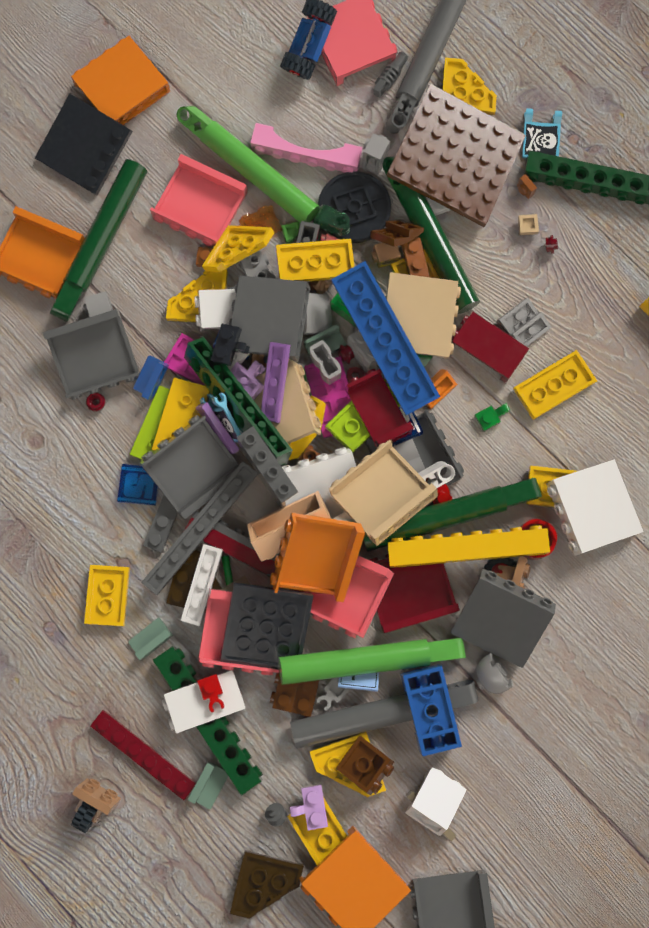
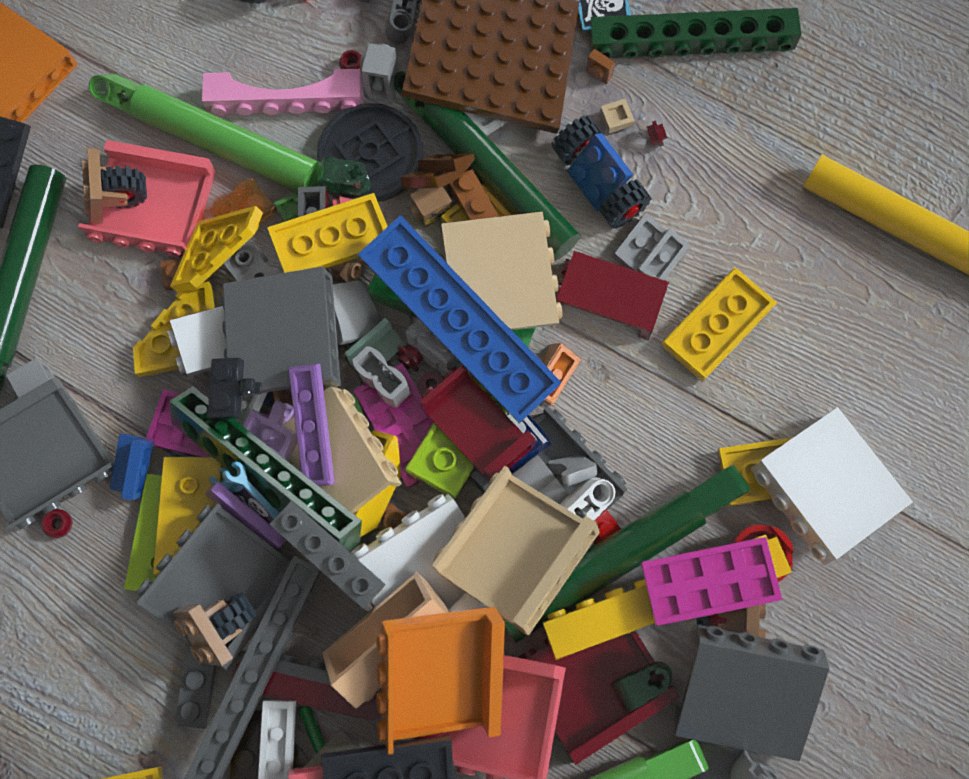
camera: 10 degrees left, 5 degrees down
clear blue tile [117,464,158,506] -> none
green plate [474,403,510,432] -> none
none -> plate [82,149,147,224]
none -> medium nougat plate [173,592,257,666]
none -> dark red plate [339,50,362,70]
none -> light grey piece [548,455,597,486]
none -> plate [551,116,652,229]
none -> clear green piece [612,661,673,712]
none -> dark pink plate [641,537,783,626]

